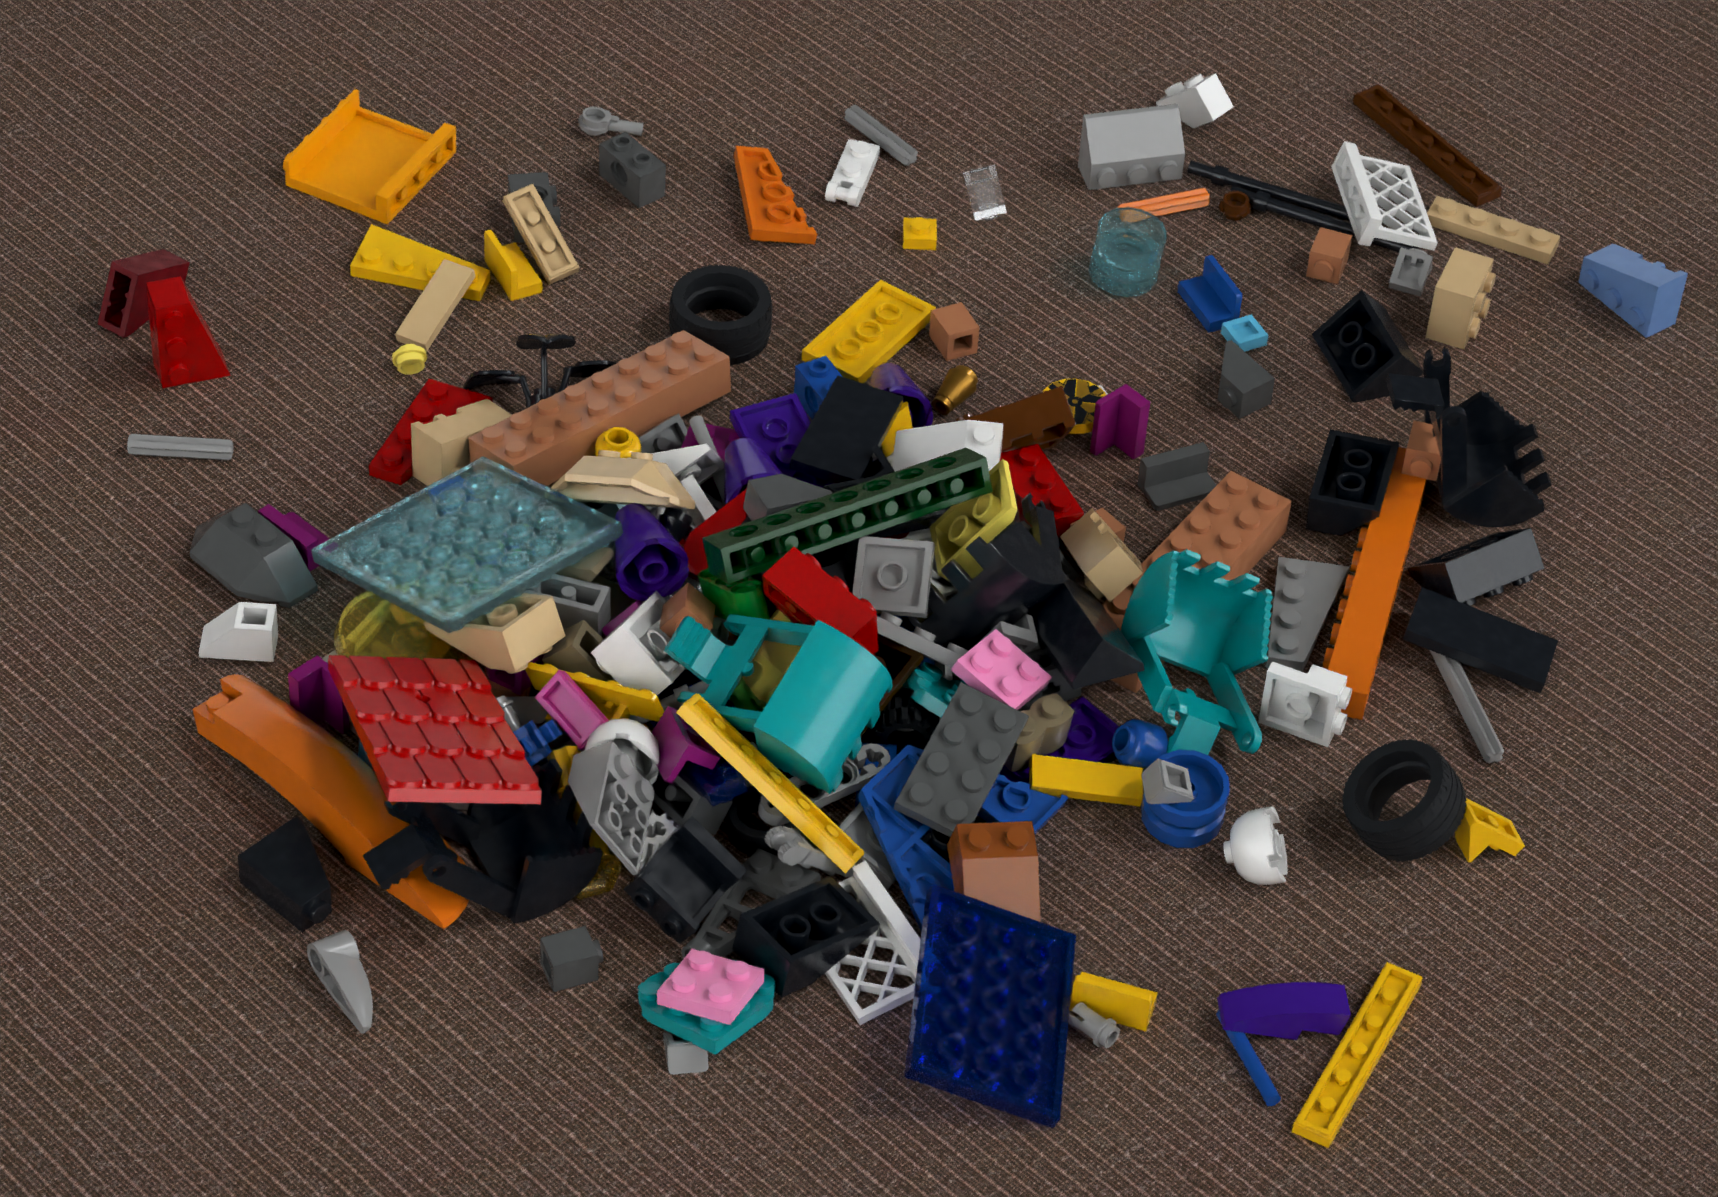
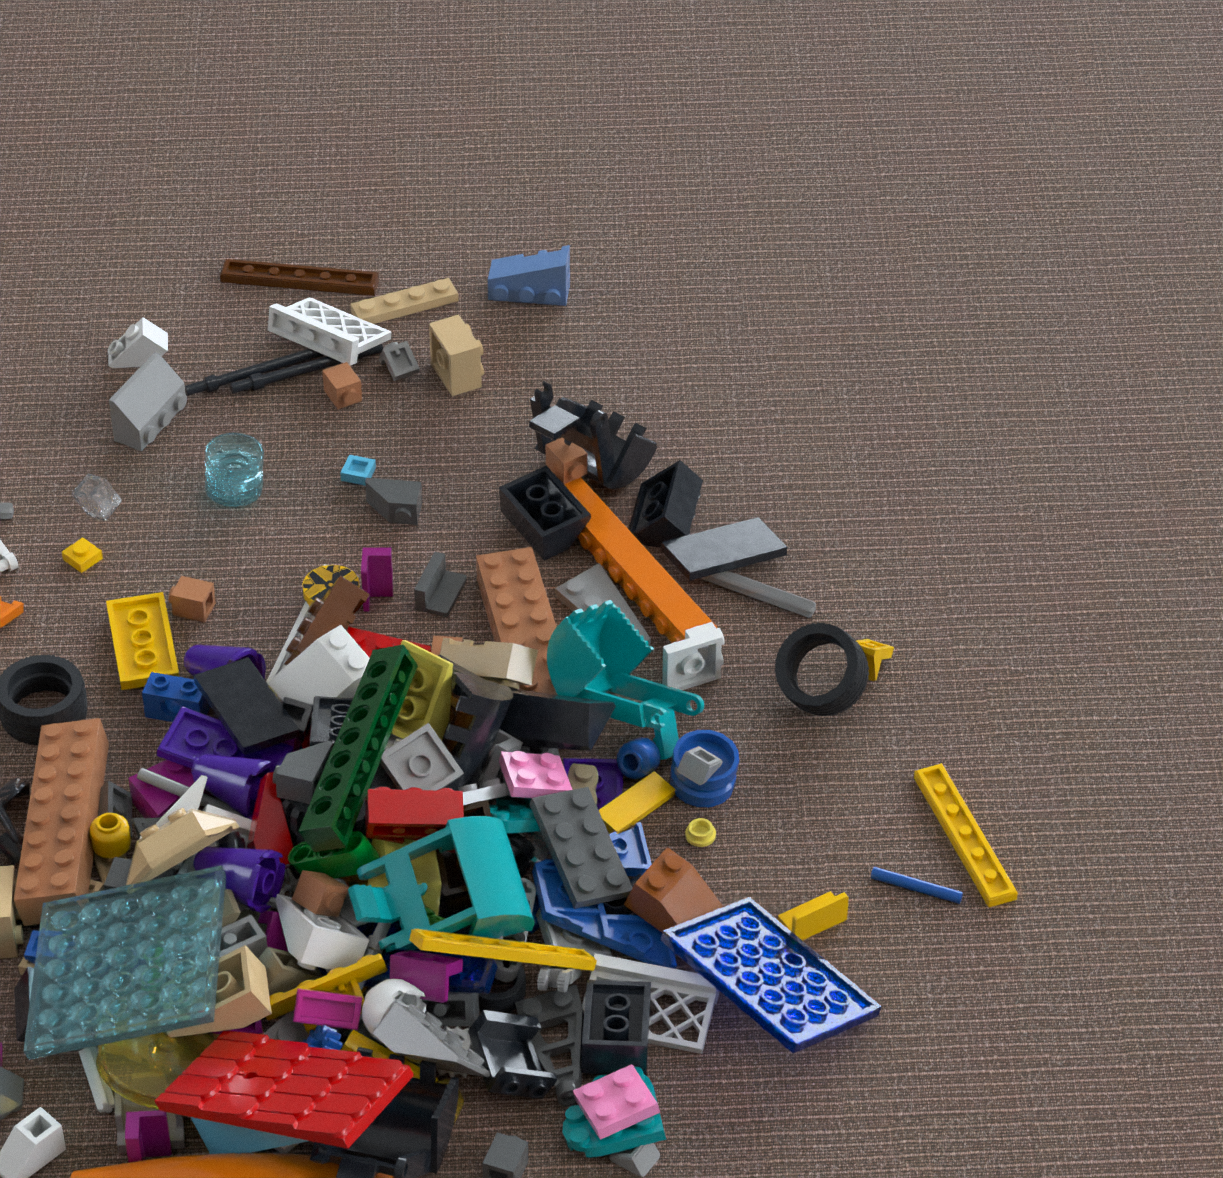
camera: 45 degrees left, 0 degrees up
pearl gold cone [932,365,978,415] -> none
light grey pin [1067,1002,1120,1048] -> none
orange axle [1116,188,1210,223] -> none
blue panel [1177,255,1242,333] -> none
dark purple slope [1217,982,1351,1040] -> none
reddish brown plate [1219,191,1251,221] -> none
white cylinder [1223,806,1288,885] -> none
black slope [1312,290,1423,403] -> none
none -> light yellow plate [685,818,716,847]

